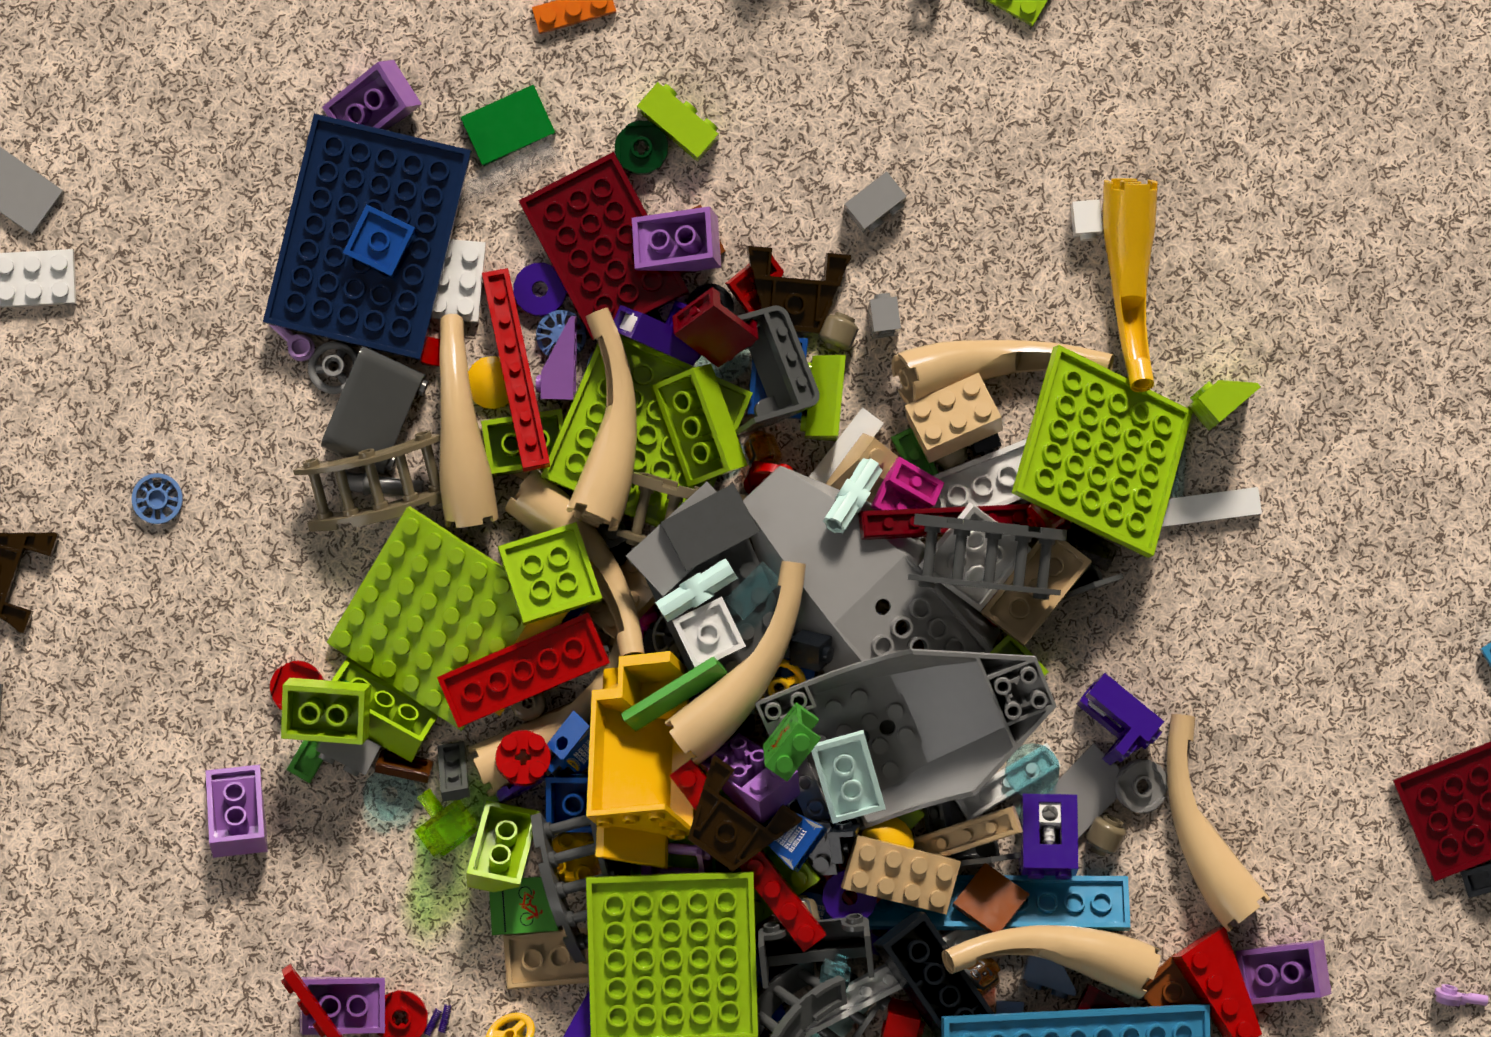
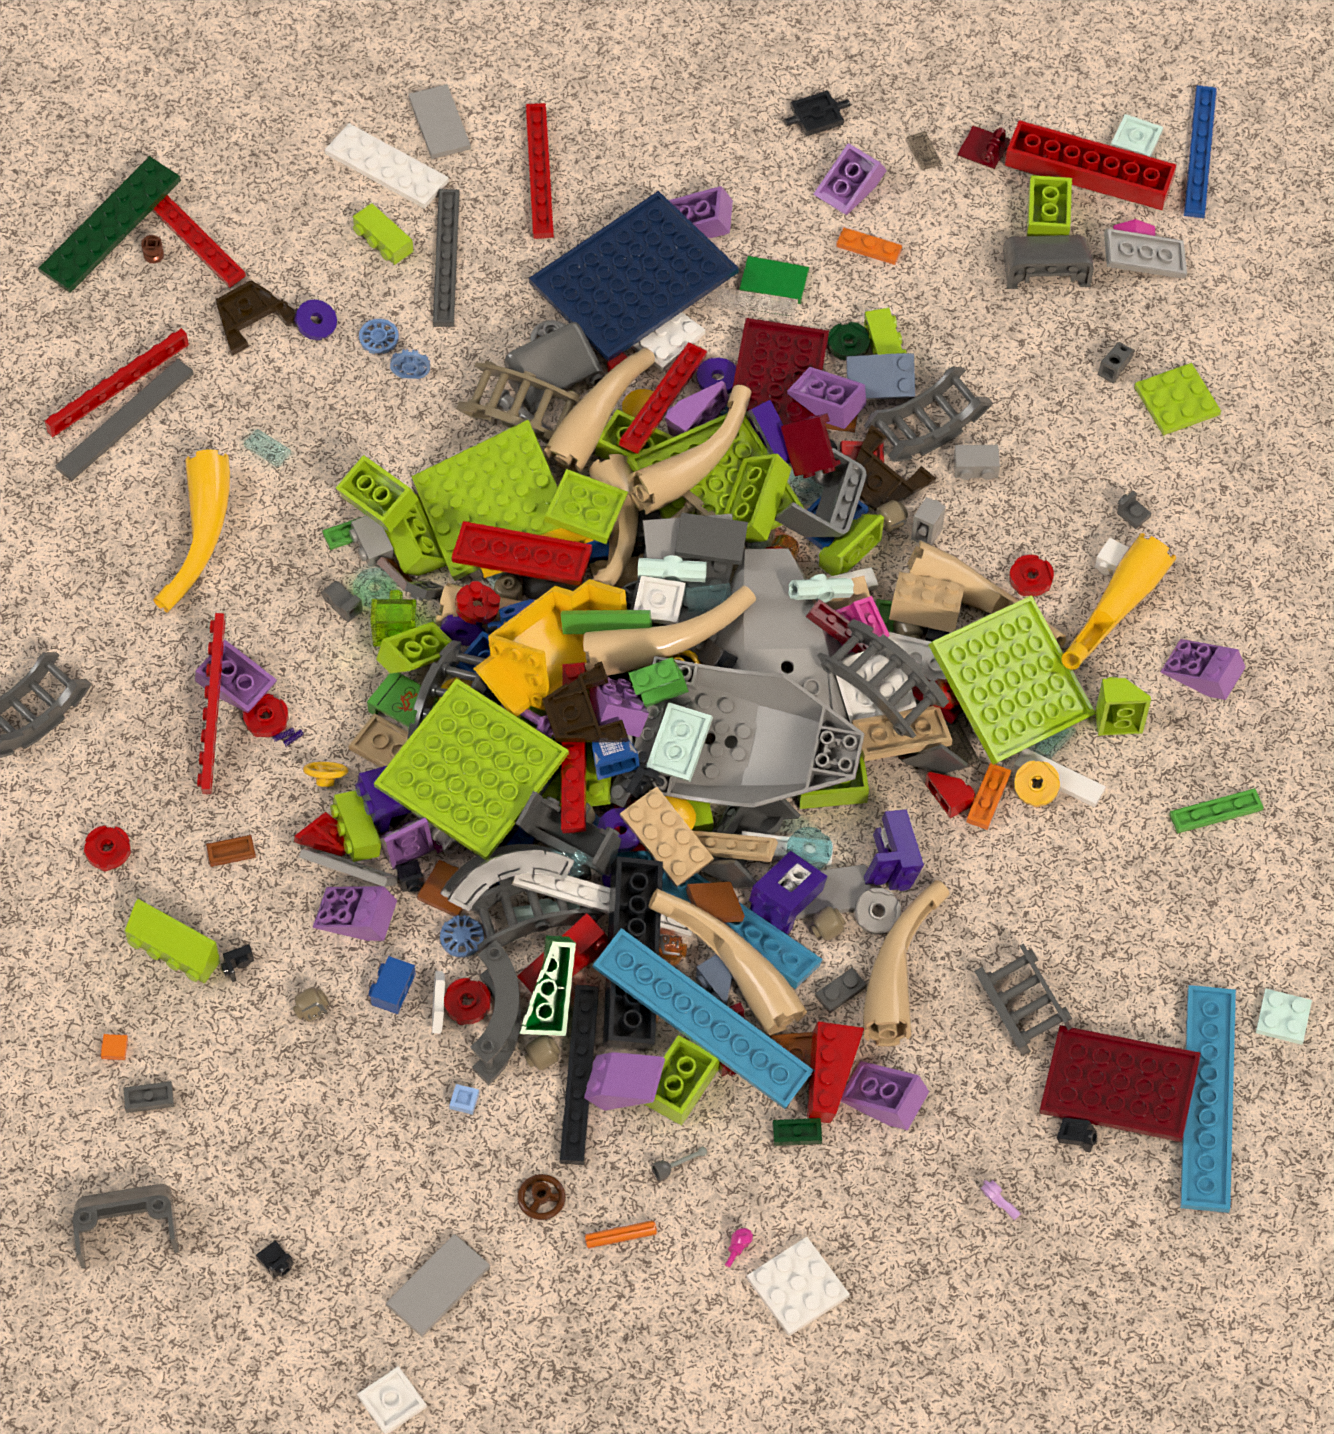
camera: 40 degrees right, 25 degrees down
medium lavender slope [205,765,268,858] -> none
lavender plate [269,325,315,361] -> none
blue plate [343,204,416,277] -> none
none -> yellow brick [153,449,230,613]
none -> clear light blue tile [244,429,291,468]
none -> dark purple tile [295,299,337,341]
none -> dark grey leg [321,581,363,622]
none -> lime brick [353,203,414,265]
none -> medium blue wheel [390,349,430,379]
none -> dark grey tile [433,189,460,327]
none -> red plate [526,103,554,239]
none -> dark grey plate [815,968,867,1013]
none -> sand blue slope [846,353,915,399]
none -> dark grey fence [864,366,993,462]
none -> red slope [925,772,975,818]
none -> orange plate [966,763,1012,830]
none -> dark grey fence [974,943,1072,1056]
none -> red plate [1009,554,1054,596]
none -> yellow plate [1014,761,1060,807]
none -> dark grey bracket [1117,491,1151,529]
none -> medium lavender slope [1160,639,1246,700]
none -> bright green tile [1169,788,1264,834]

